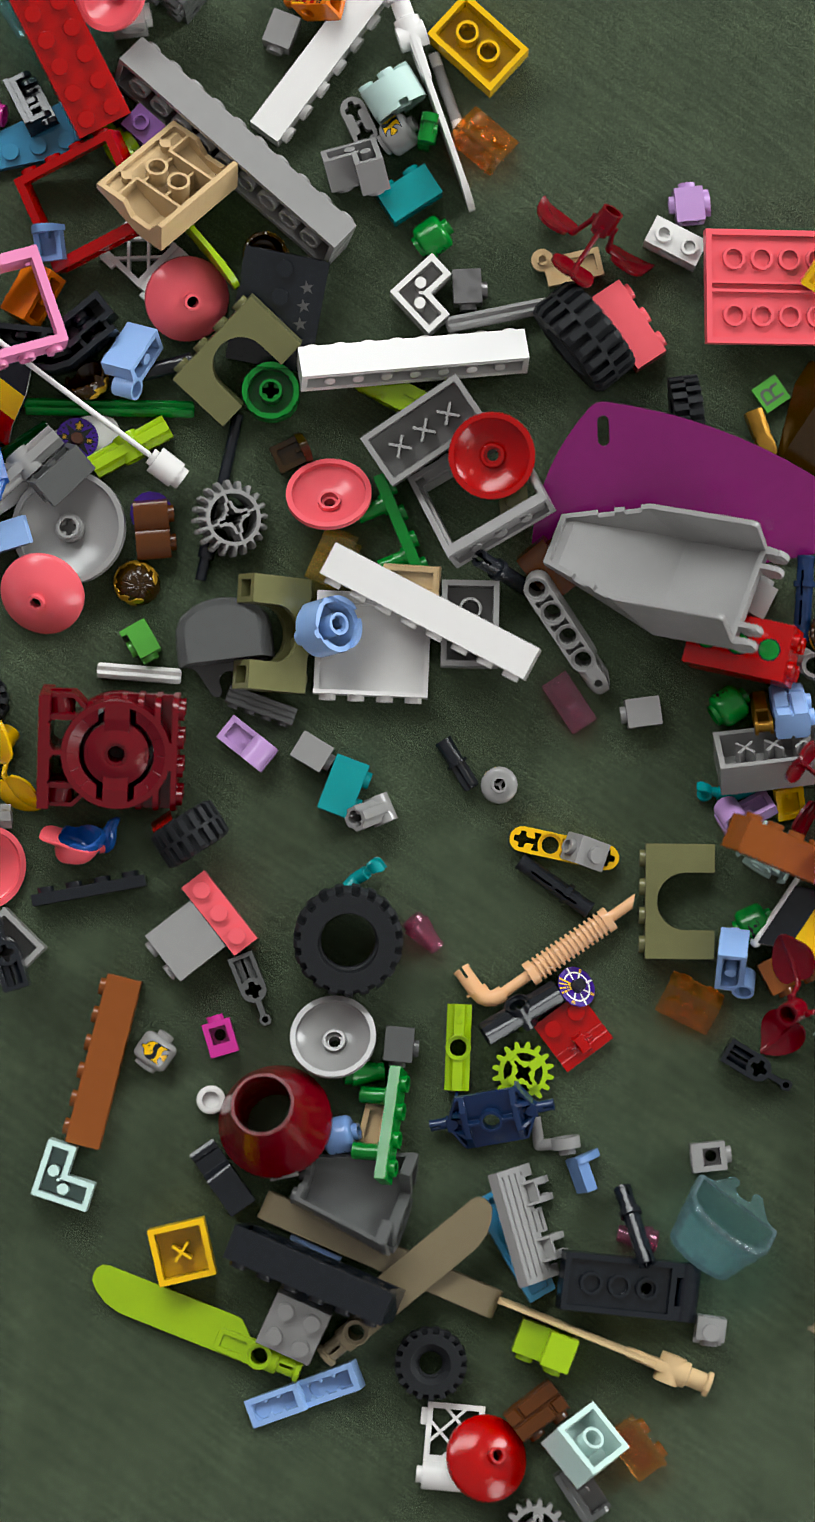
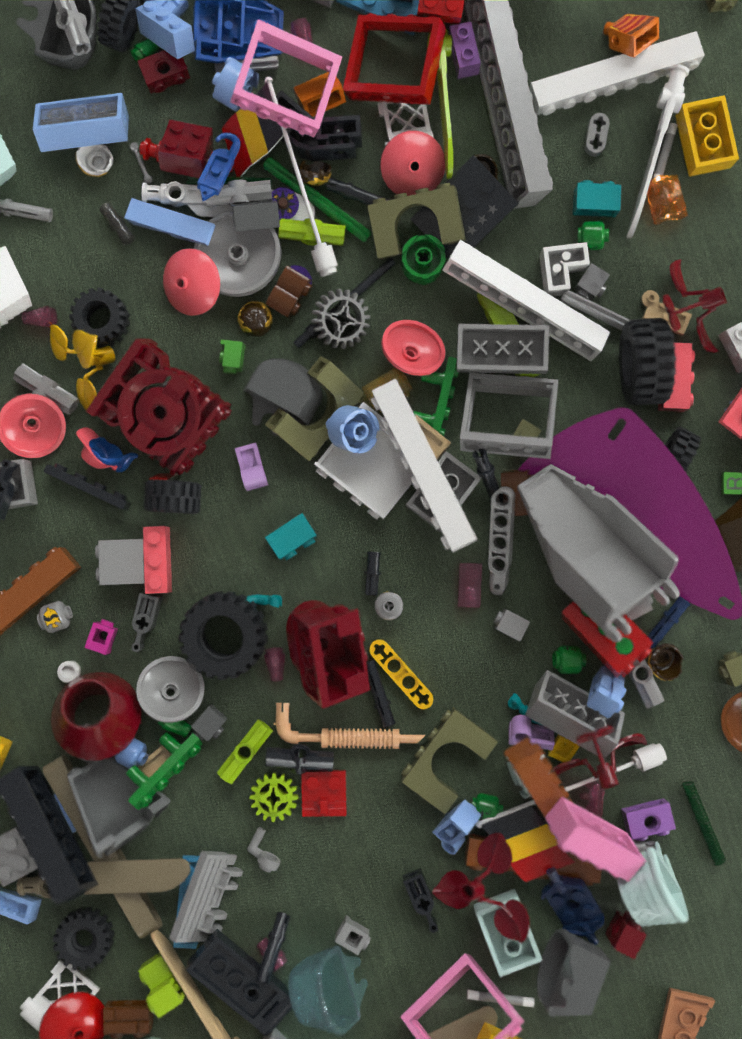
camera: 35 degrees right, 0 degrees up
medium blue tile [31,223,67,263] -> none
tan piece [97,120,238,251] -> none
white axle [97,662,182,684] -> none
light blue hinge [101,322,163,400] -> none
black piece [189,1138,256,1217] -> none
dark grey piece [224,685,298,728] -> none
light grey brick [262,8,302,56] -> none
dark brown tile [269,431,313,475] -> none
light grey brick [290,731,336,773] -> none
light grey brick [320,137,391,196] -> none
light grey piece [345,792,398,832] -> none
light aqua brick [358,61,427,125] -> none
light grey head [377,113,420,156] -> none
green plate [417,111,439,153] -> none
dark blue plate [429,1081,555,1149] -> none
red dish [448,412,536,499] -> none
dark purple piece [558,967,595,1007] -> none
light grey bracket [560,832,611,872] -> none
medium blue tile [565,1148,600,1194] -> none
clear orange bracket [655,971,725,1035] -> none
pearl gold bar [744,407,777,454] -> none
pearl gold bar [749,691,774,736] -> none
none -> dark red brick [286,600,370,709]

